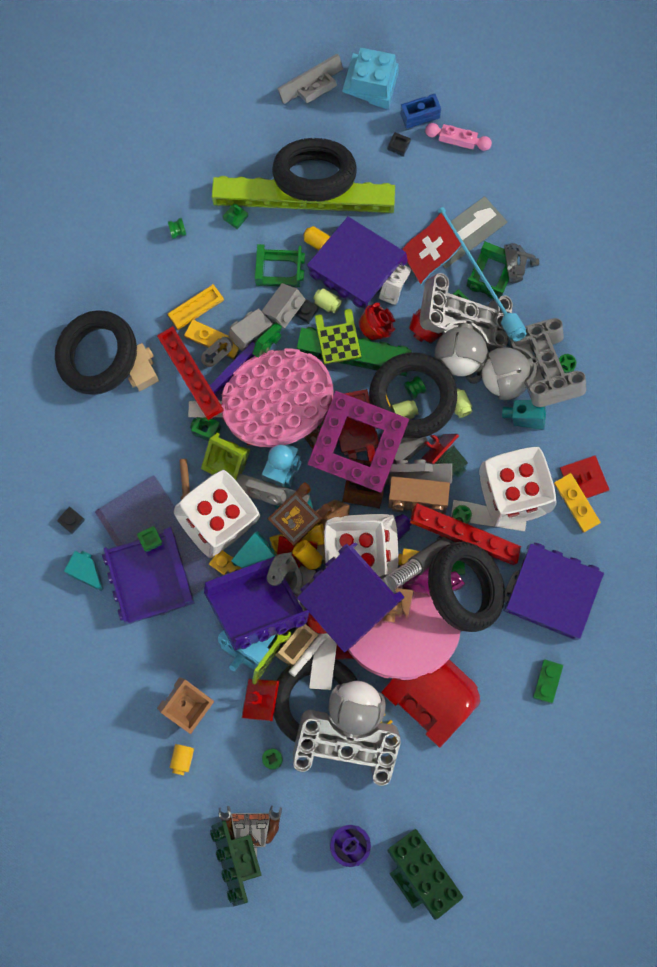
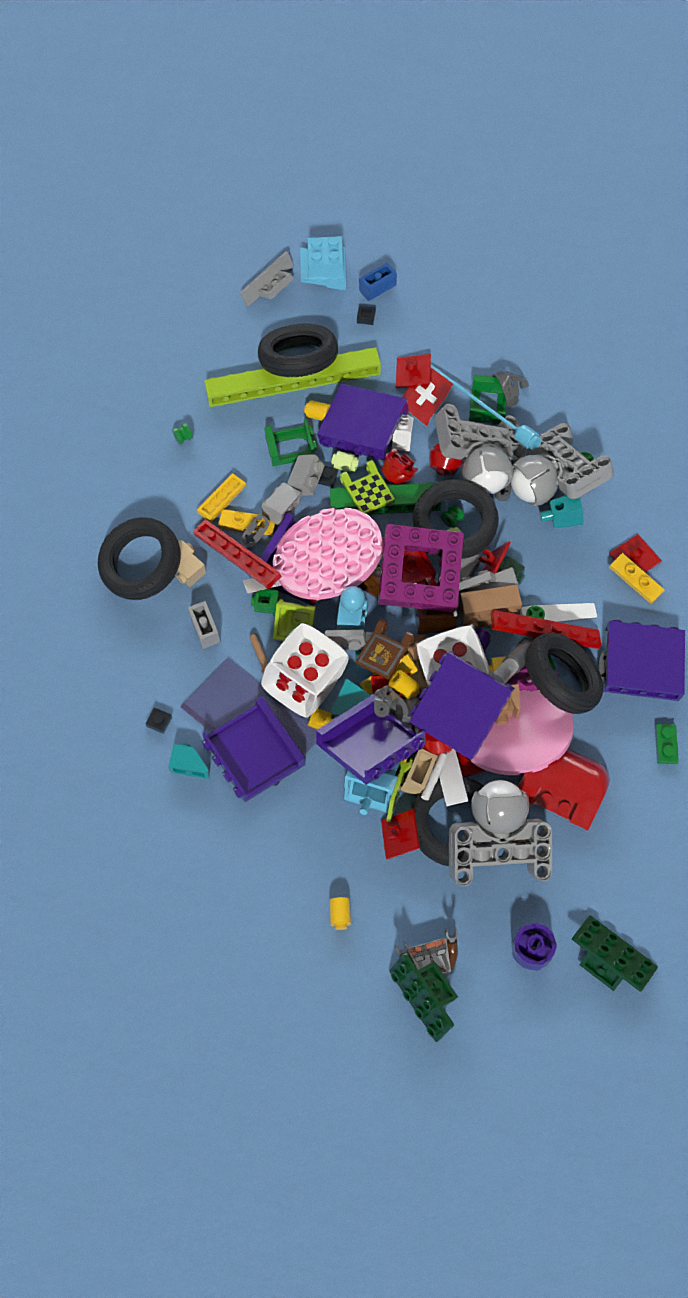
camera: 20 degrees left, 10 degrees down
green plate [137,526,163,553] -> none
medium nougat brick [157,677,214,734] -> none
green tile [223,203,248,230] -> none
green plate [252,322,282,358] -> none
green wheel [262,749,283,770] -> none
bright pink plate [425,123,492,151] -> none
light grey sticker [443,196,508,268] -> none
yellowish green brick [454,389,473,418] -> none
white piece [479,447,556,527] -> none
none -> light grey brick [187,601,220,649]
none -> red piece [396,354,431,388]

